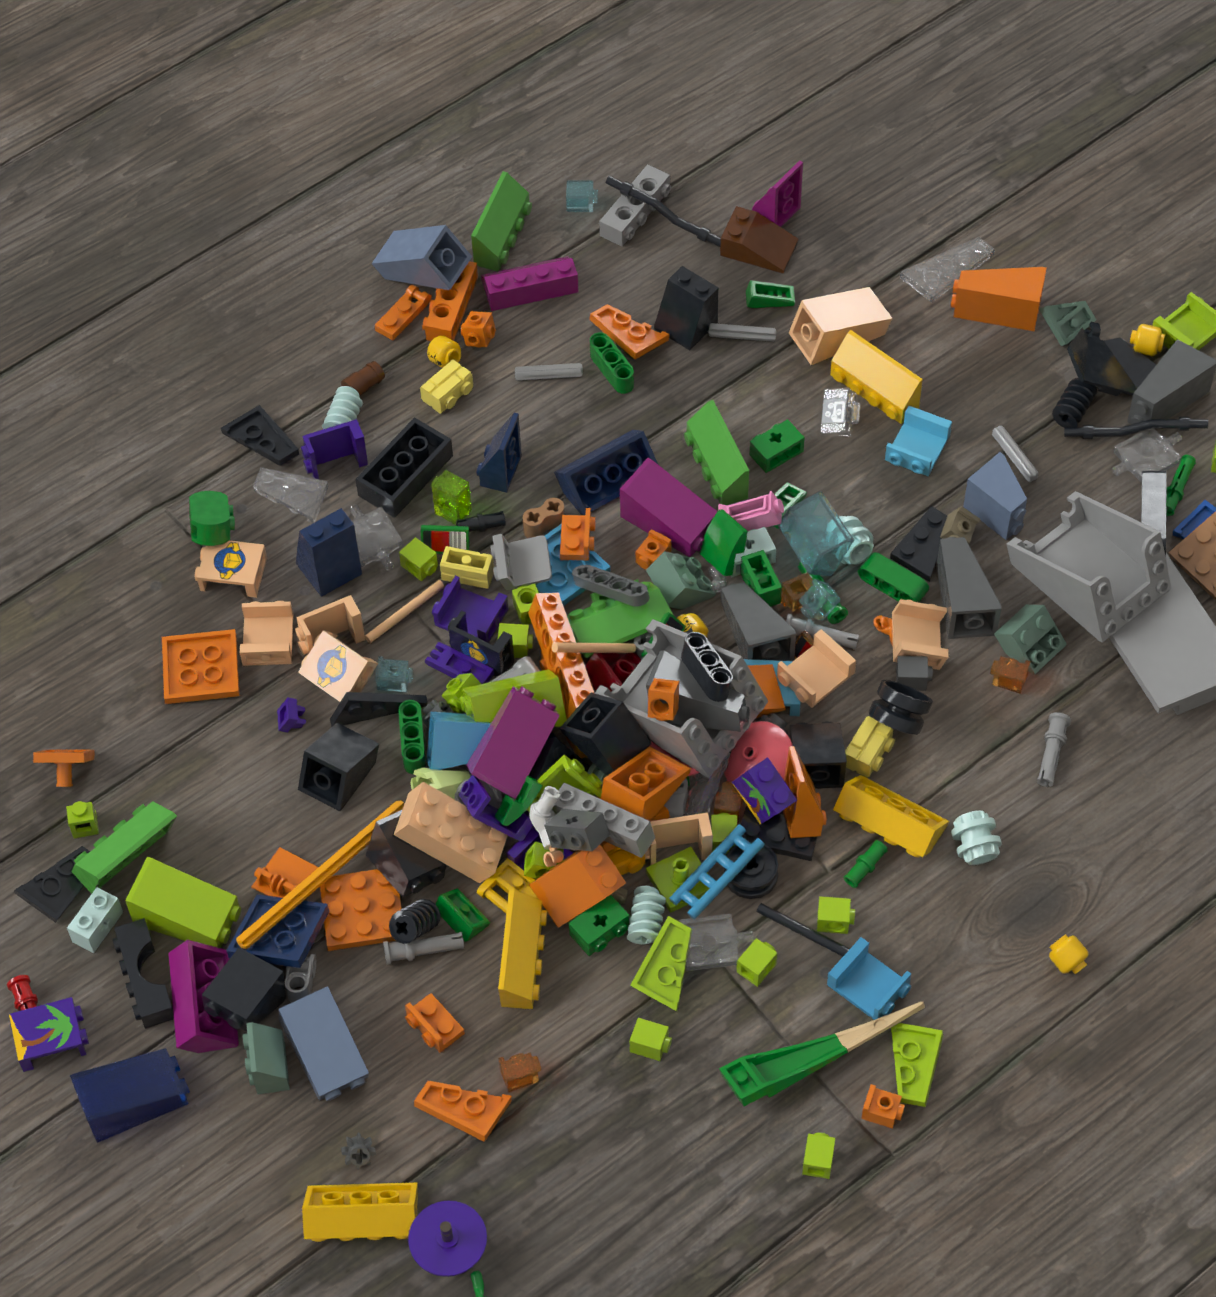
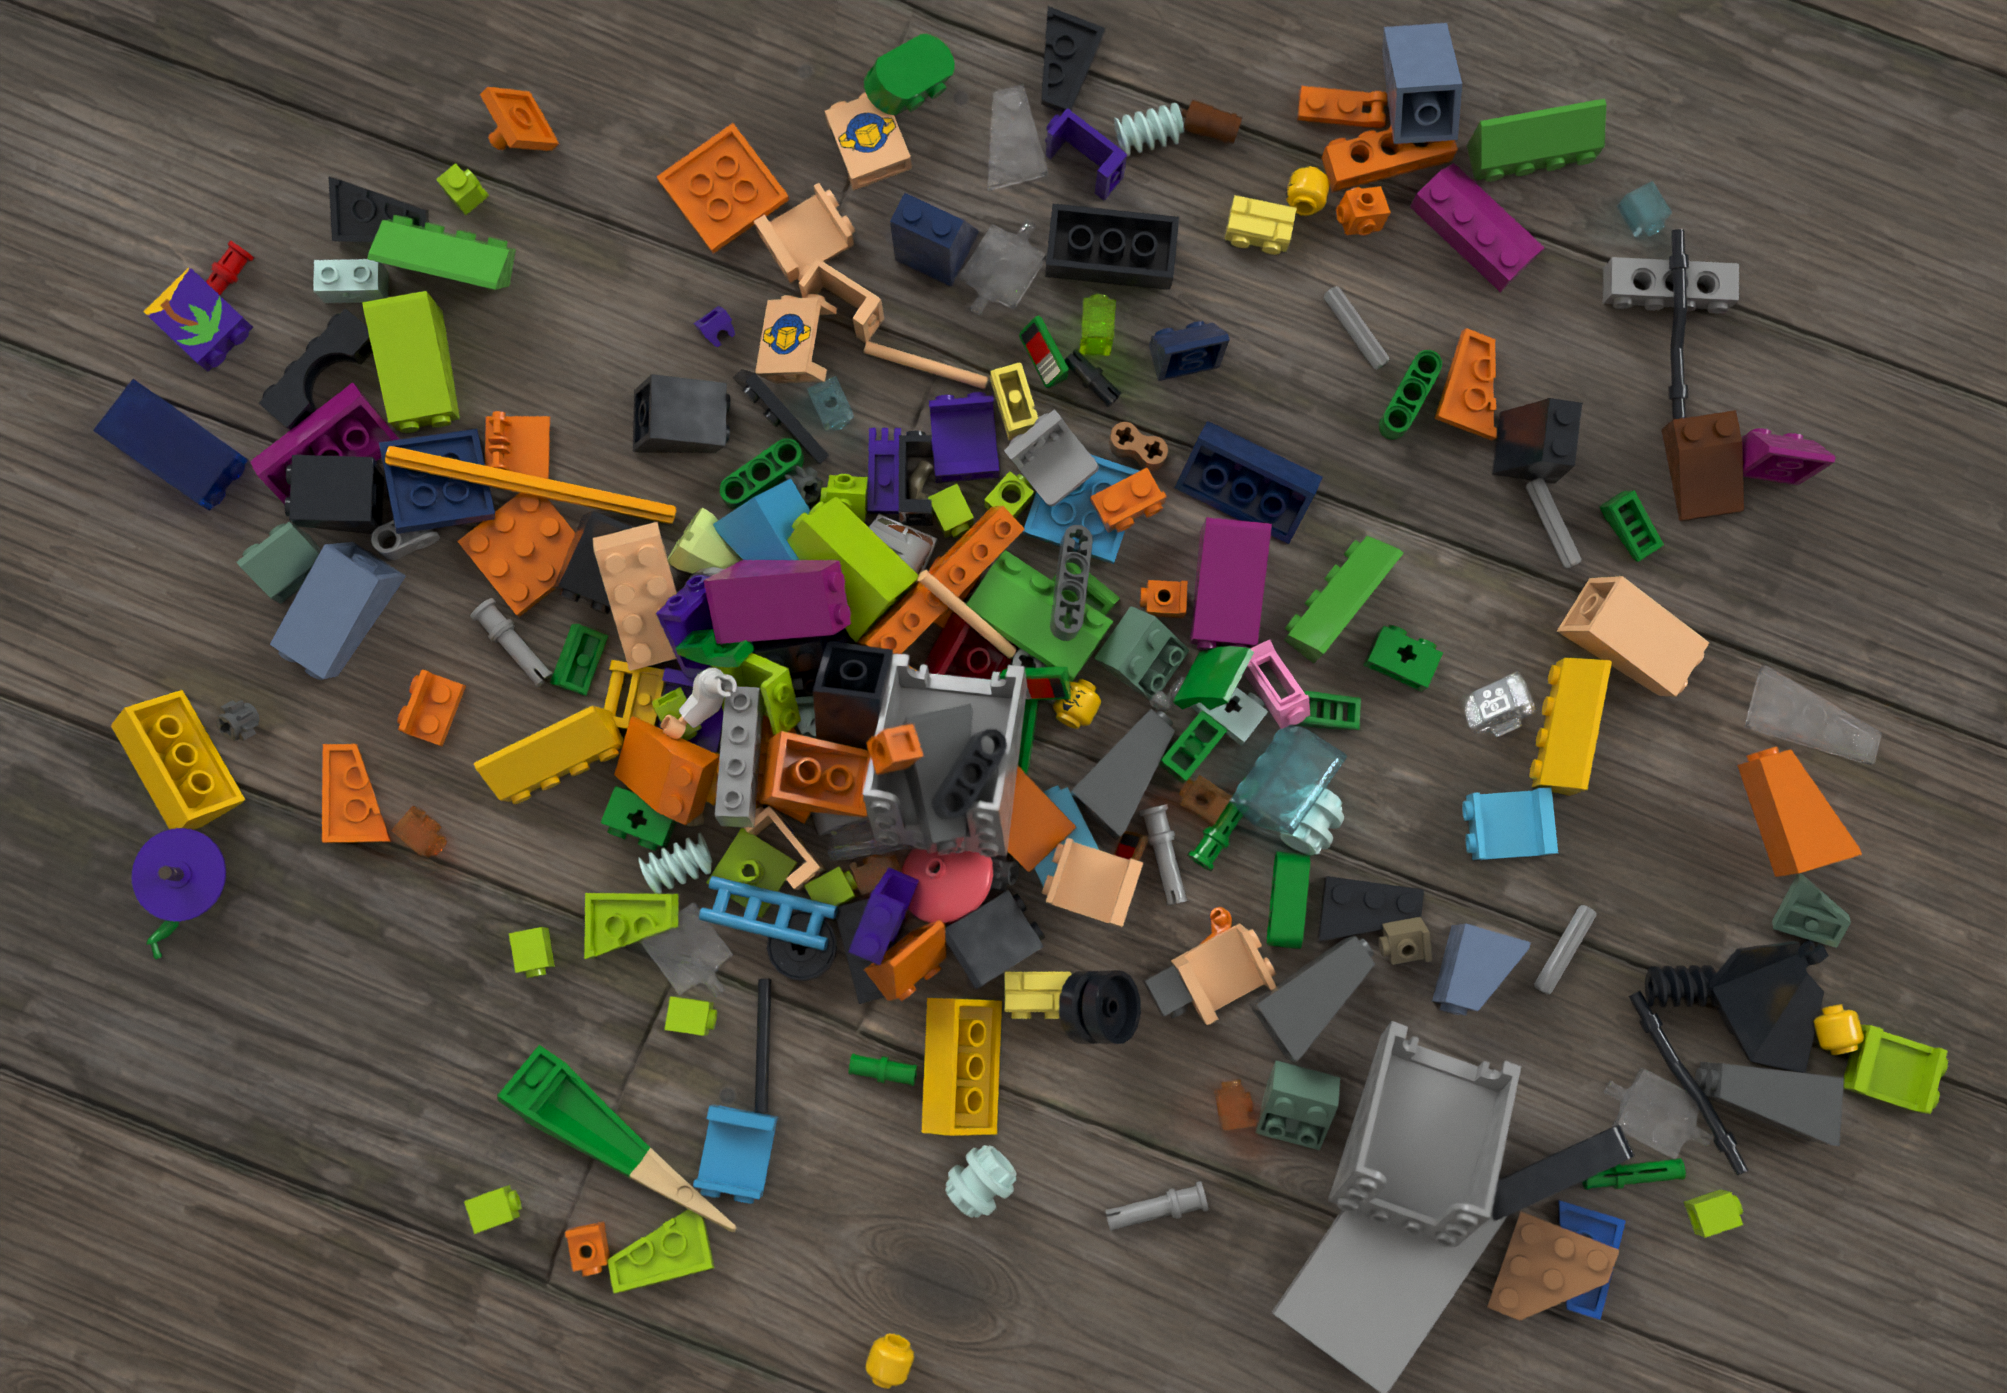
camera: 55 degrees right, 25 degrees up
black piece [389,899,441,944] -> none
lime brick [399,537,438,581] -> none
dark grey brick [544,809,610,852] -> none
clear light blue brick [799,579,841,621] -> none
lime brick [817,896,855,934] -> none

